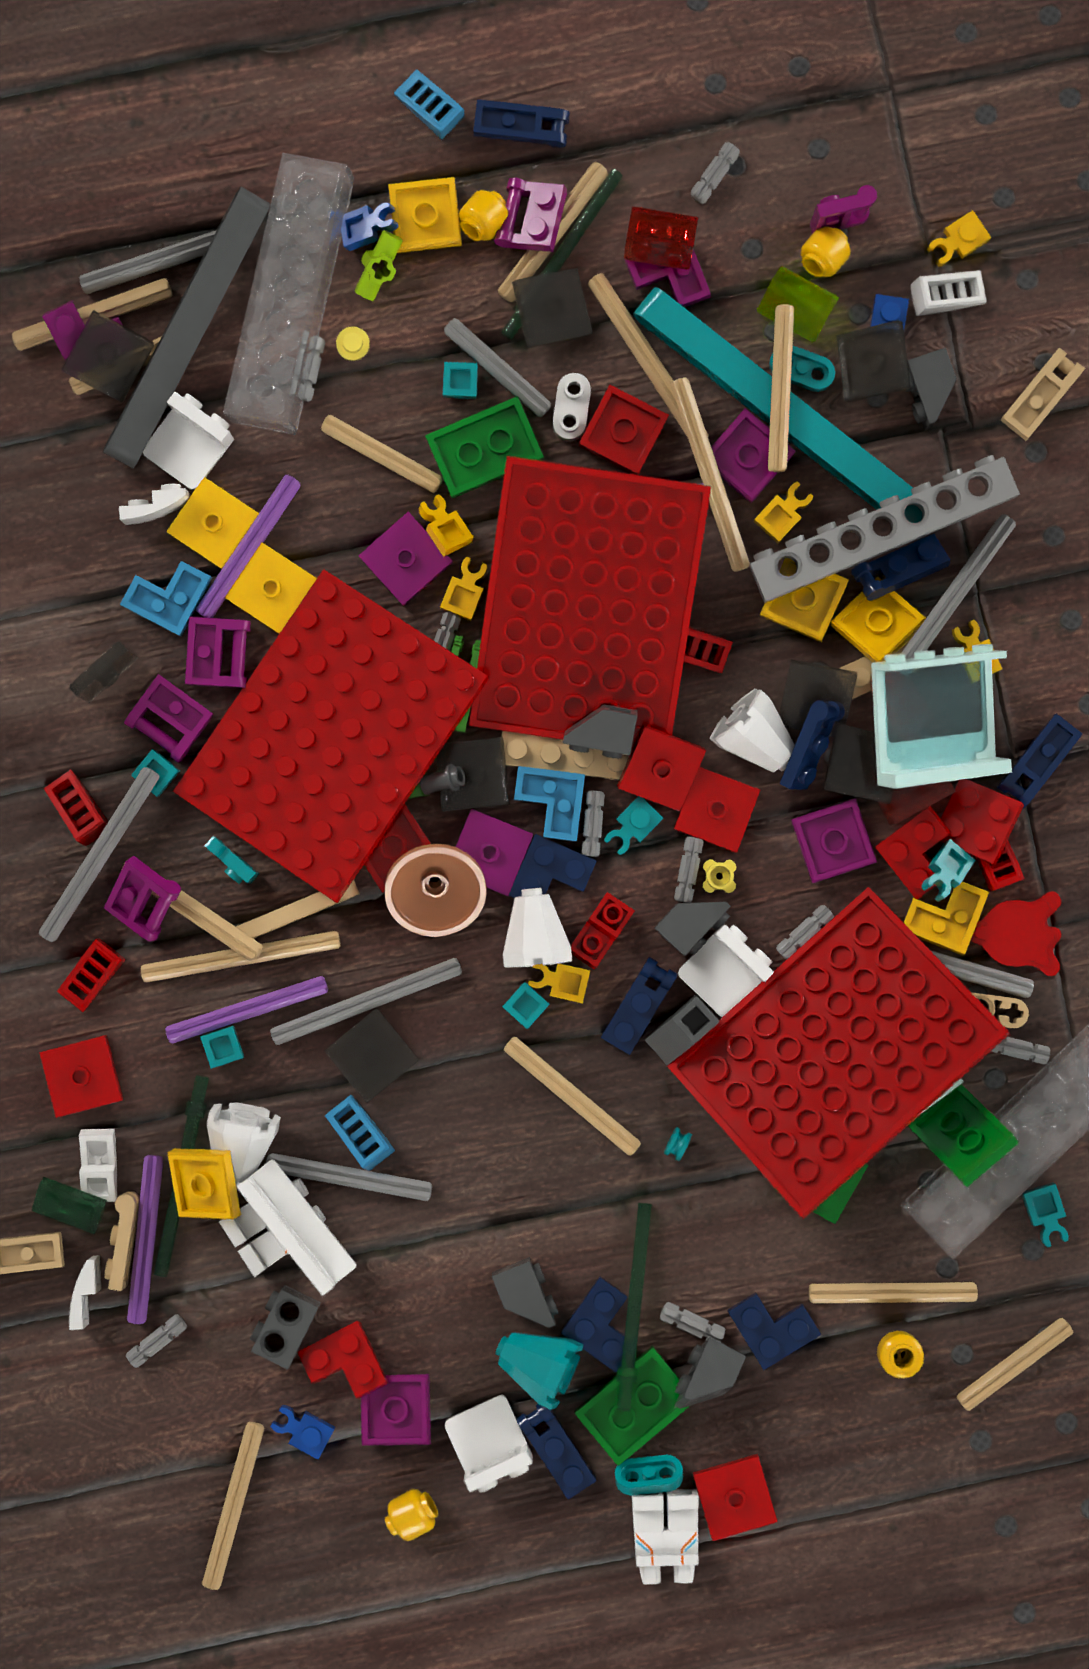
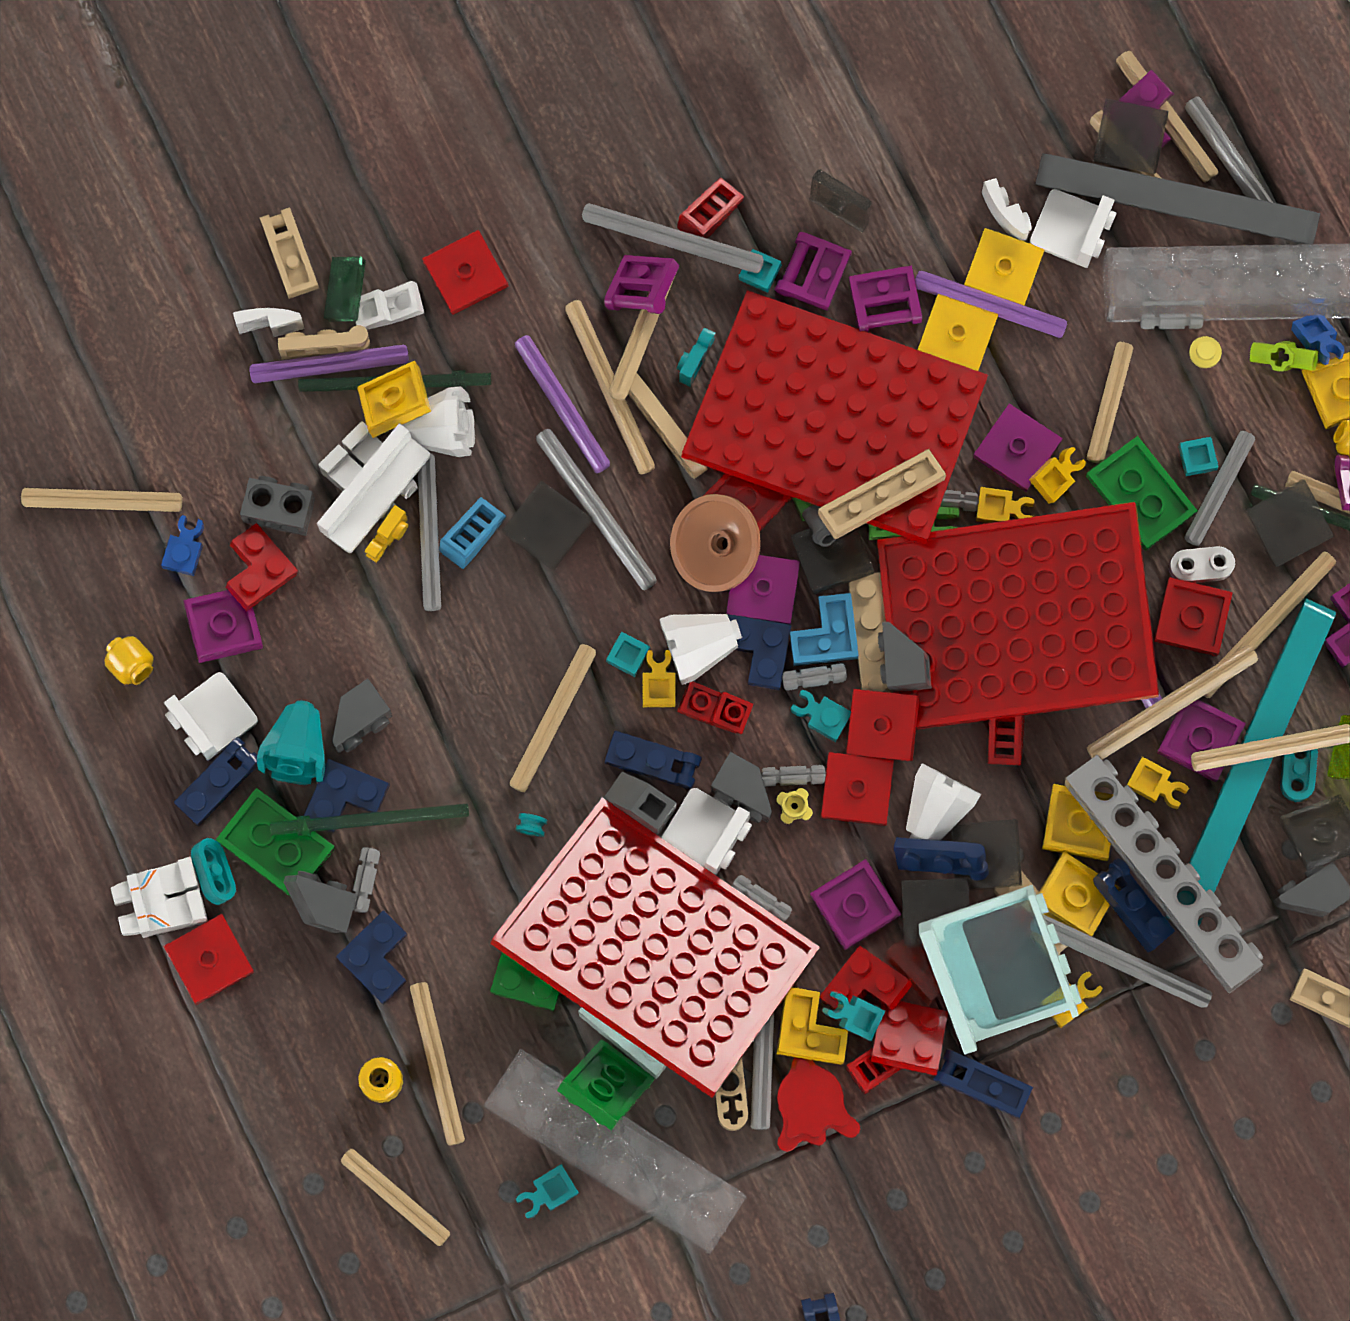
camera: 75 degrees right, 10 degrees down
red slope [57,938,126,1012] -> none
dark azure plate [120,561,212,637] -> none
light grey axle [126,1314,187,1368] -> none
teal plate [201,1026,245,1069] -> none
light grey axle [991,1037,1050,1064] -> none
none -> yellow plate [364,505,408,563]
none -> tan plate [818,449,946,540]

